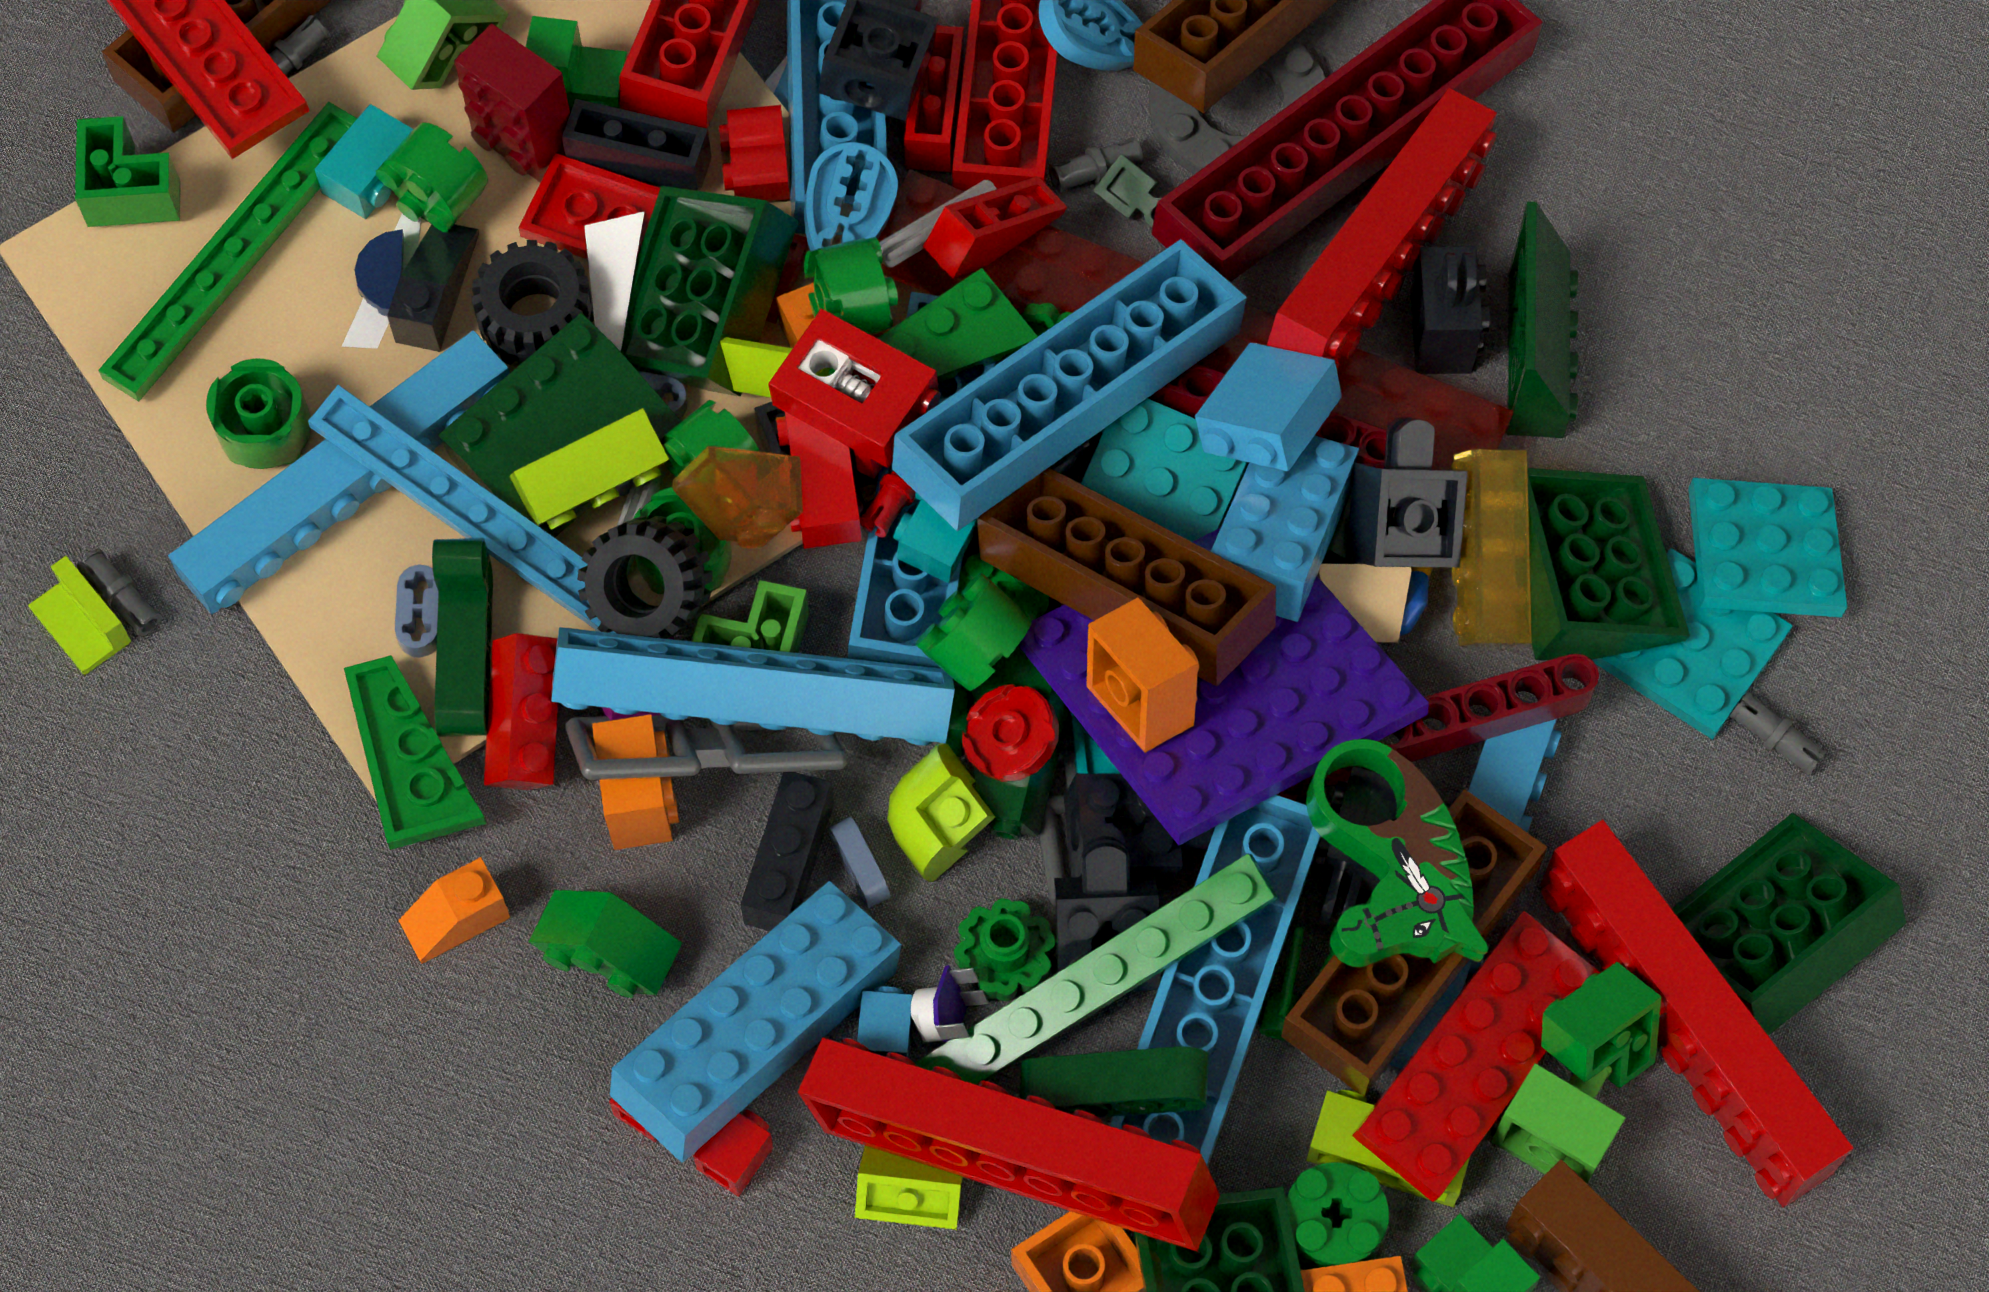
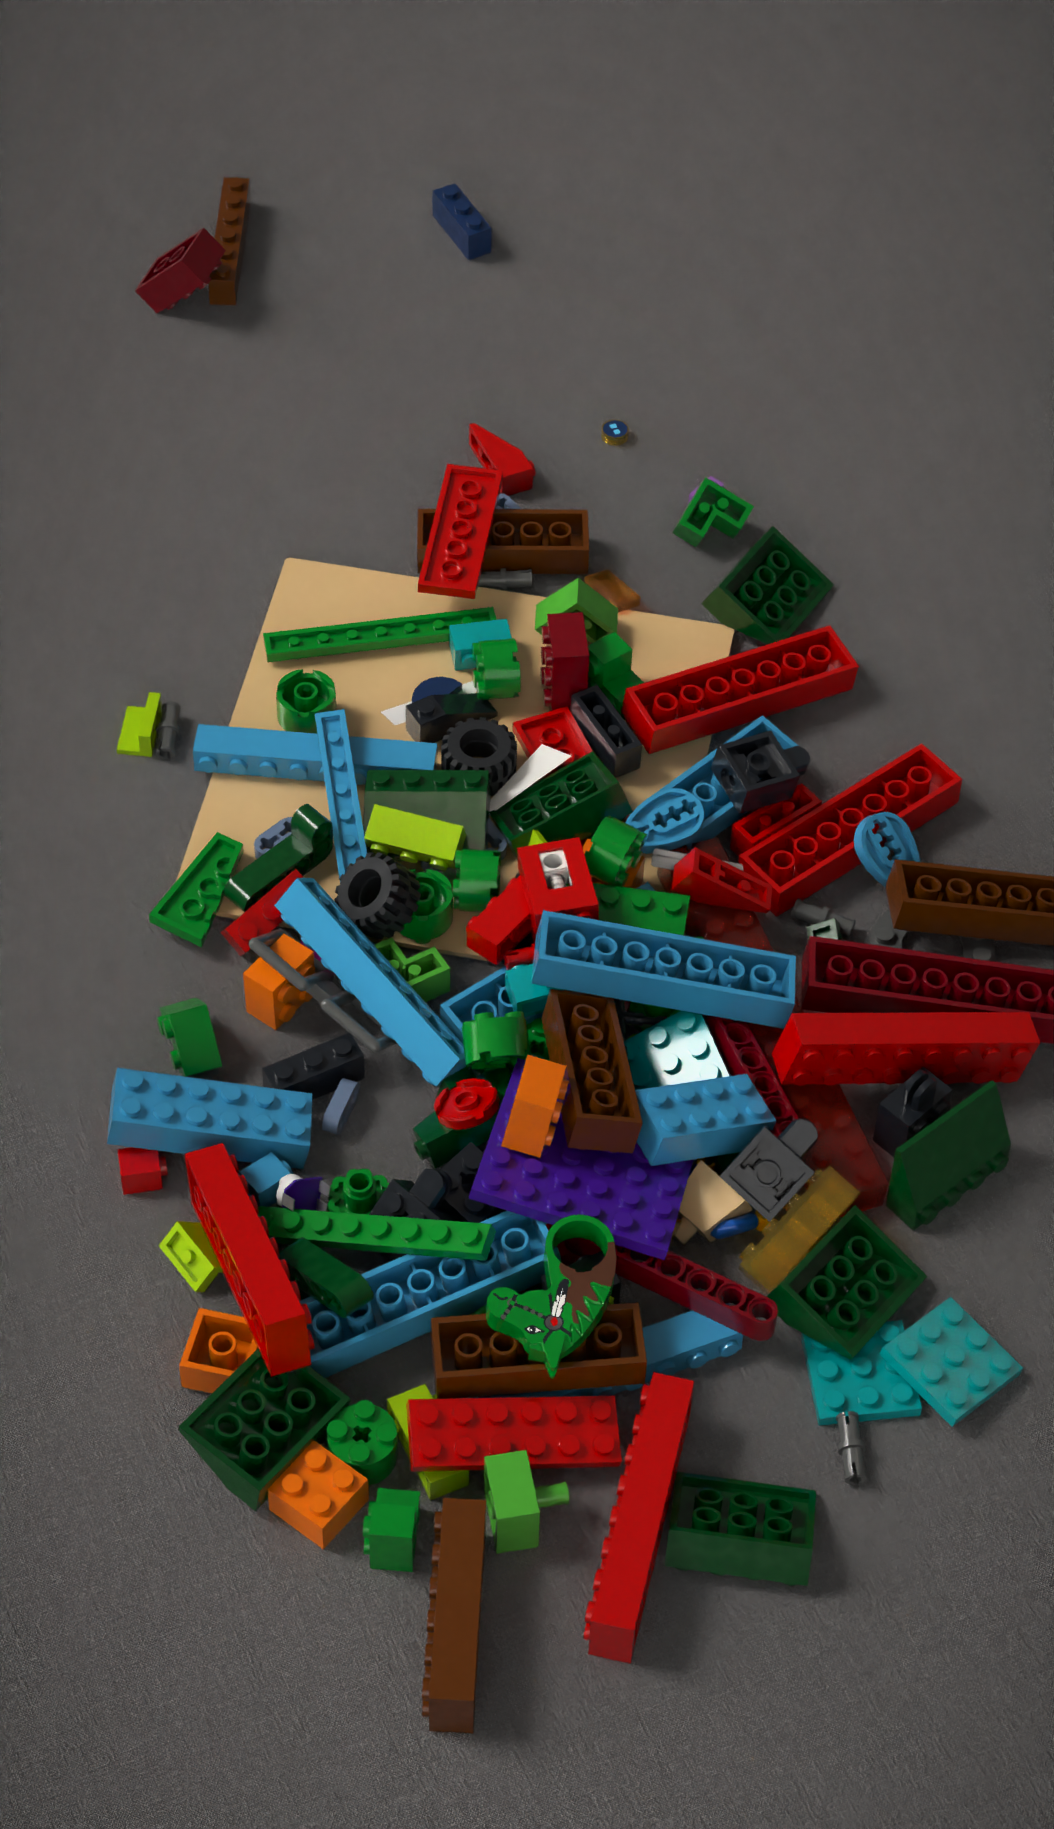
camera: 45 degrees right, 15 degrees down
green brick [75,116,180,227] -> none
orange slope [398,857,511,964] -> none
clear orange slope [673,446,803,549] -> none
red brick [719,105,790,201] -> none
lime brick [887,743,995,883] -> none
dark azure brick [1195,342,1342,471] -> none
green brick [1541,962,1661,1089] -> none

